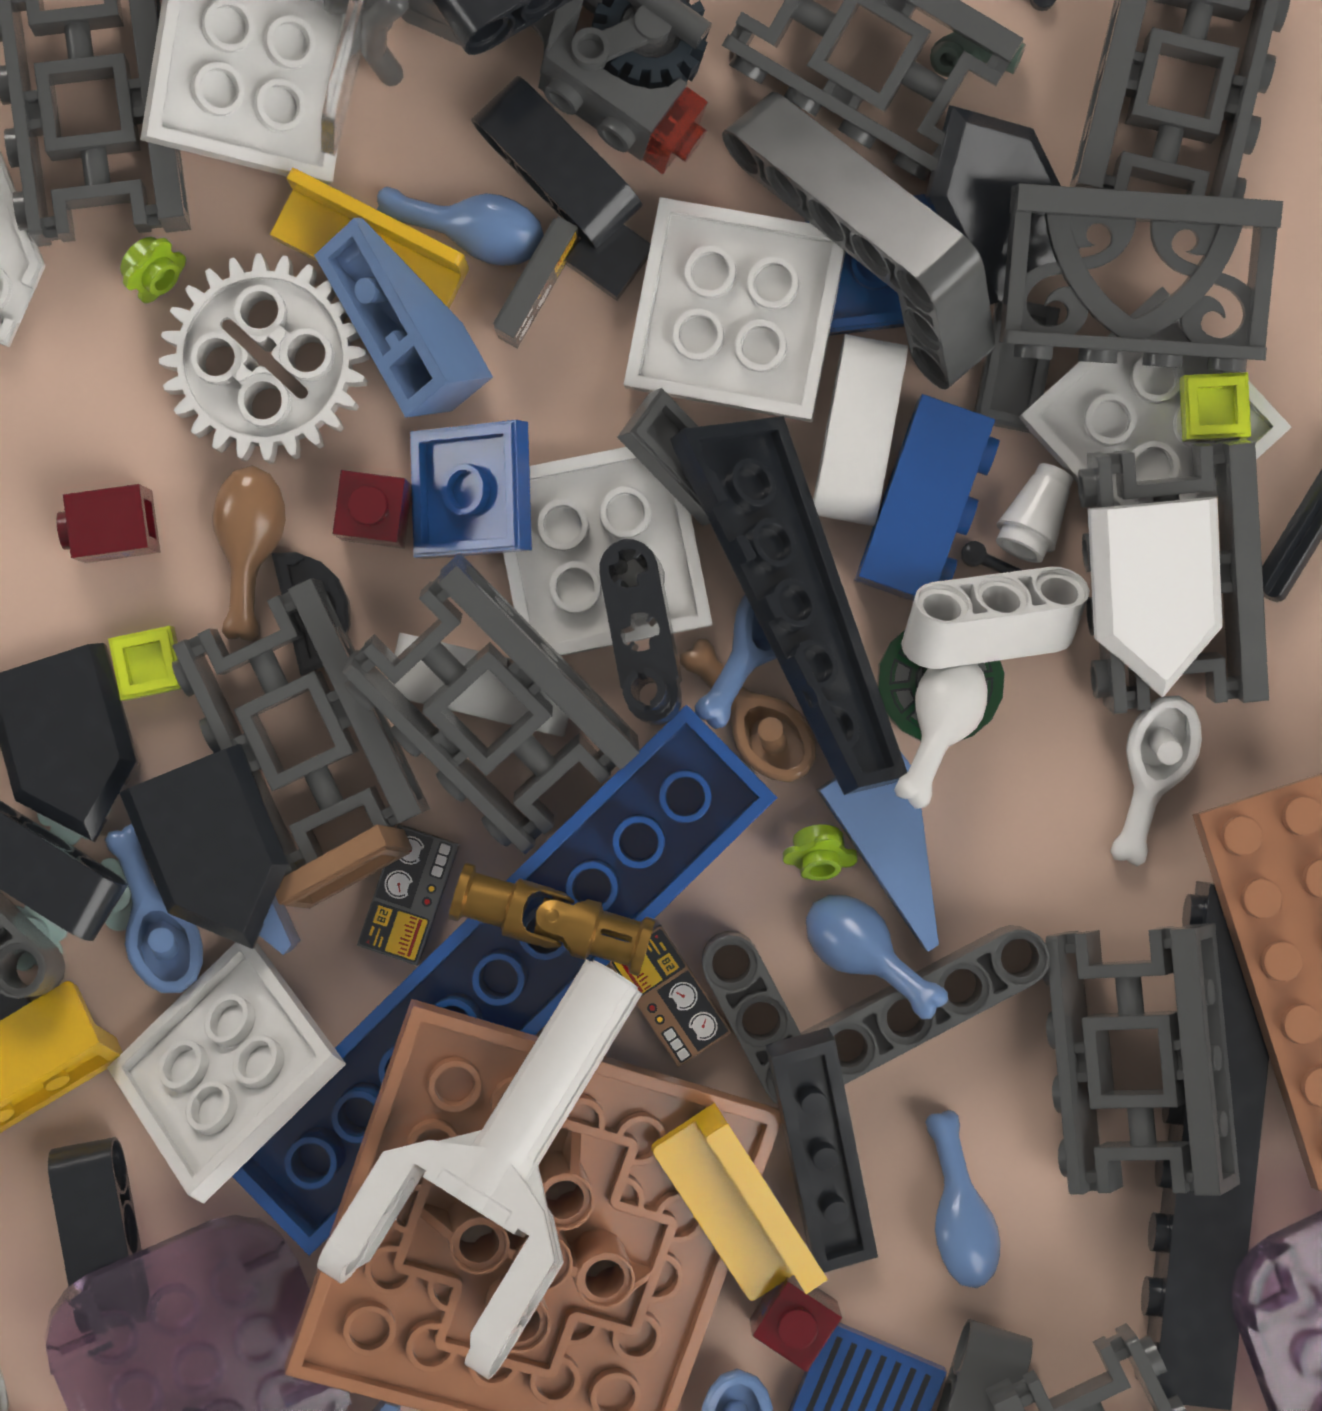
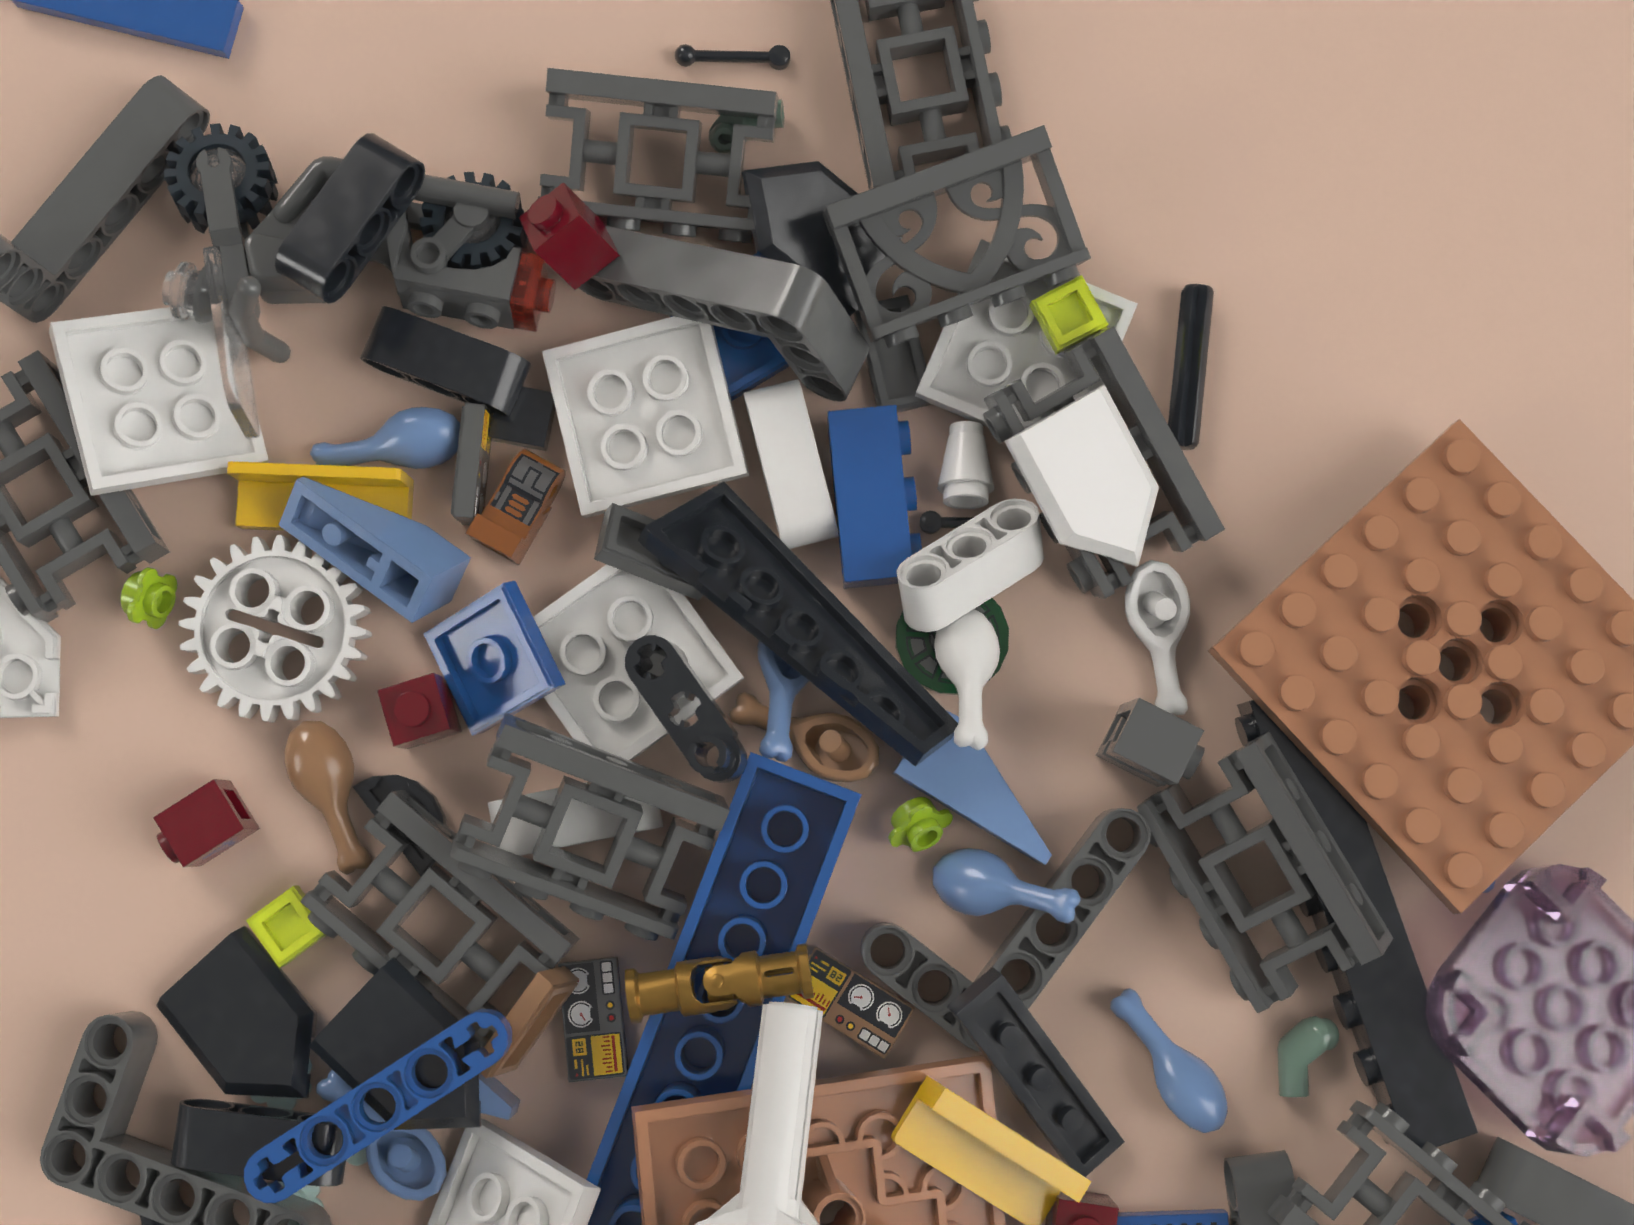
camera: 30 degrees left, 5 degrees down
none -> blue beam [244,1009,512,1203]
none -> dark orange leg [466,449,566,565]
none -> dark red brick [519,182,620,290]
none -> dark grey brick [1096,698,1205,787]
none -> sand green arm [1277,1016,1339,1097]

